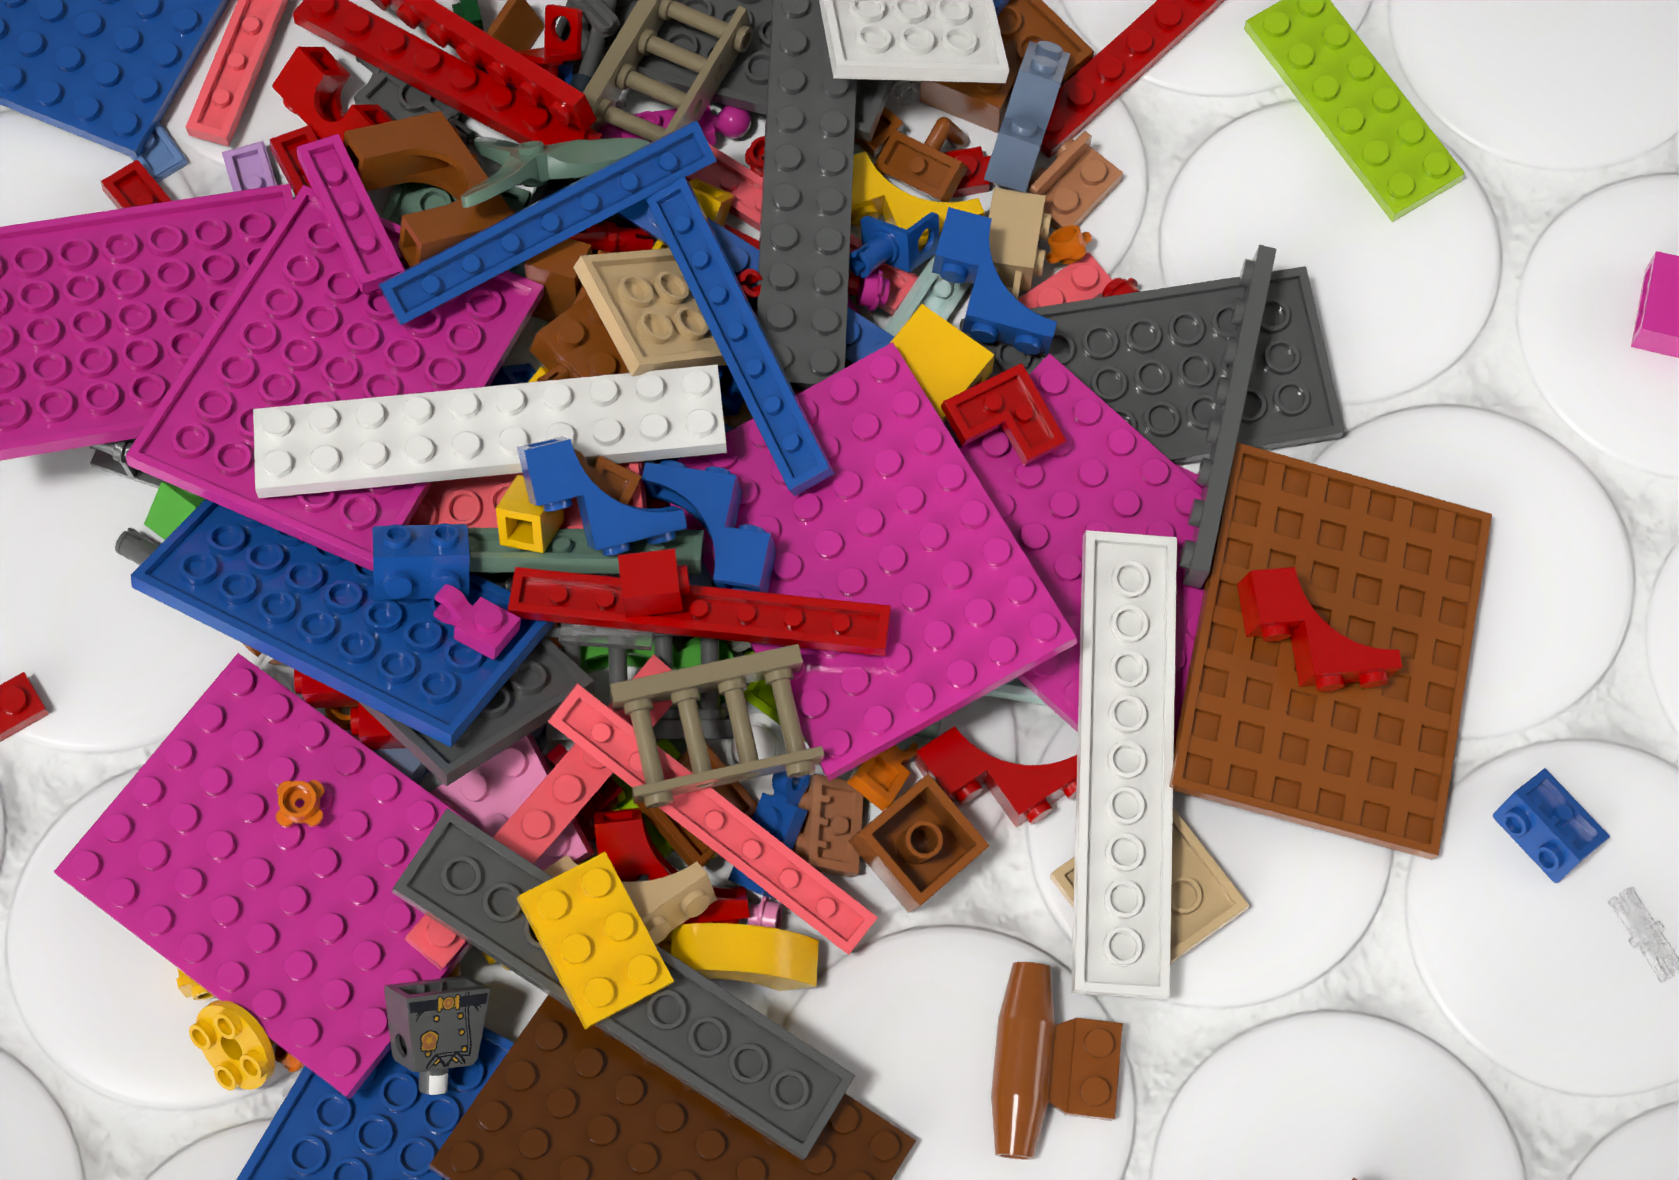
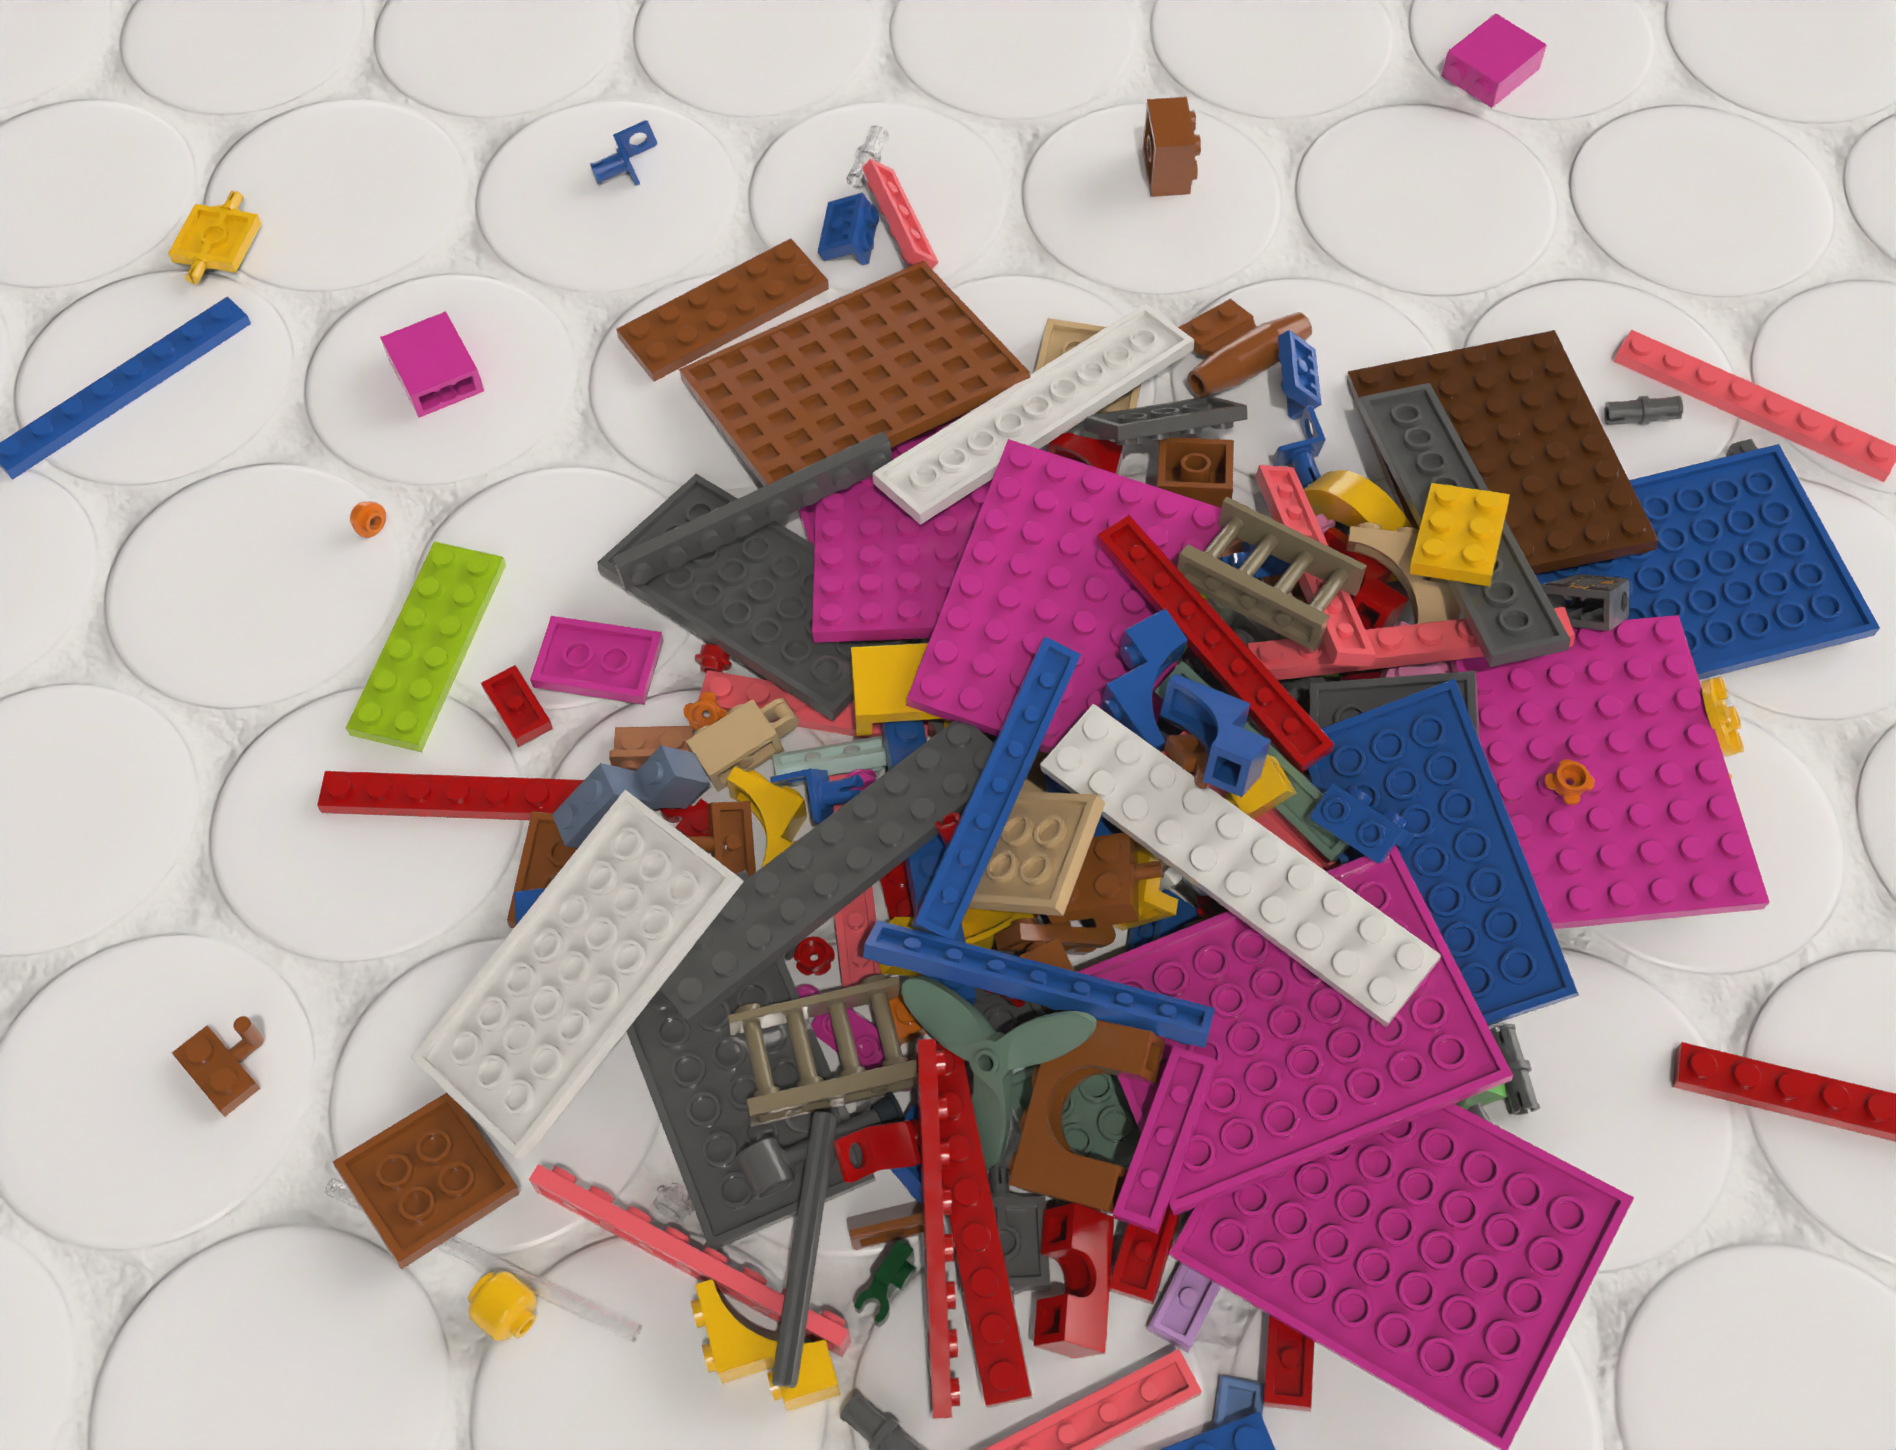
camera: 130 degrees left, 10 degrees down
dark pink plate [433,584,521,660] -> none
red brick [618,548,690,618] -> none
blue arch [932,207,1057,355] -> none
red plate [940,363,1066,466] -> none
red arch [1237,567,1403,692] -> none
none -> orange plate [350,501,386,538]
none -> red plate [481,665,553,747]
none -> dark pink plate [530,616,664,705]
none -> dark orange plate [616,238,829,382]
none -> coral plate [862,159,939,269]
none -> dark grey plate [1084,396,1248,445]
none -> blue bracket [1272,405,1326,489]
none -> blue bracket [1278,330,1322,420]

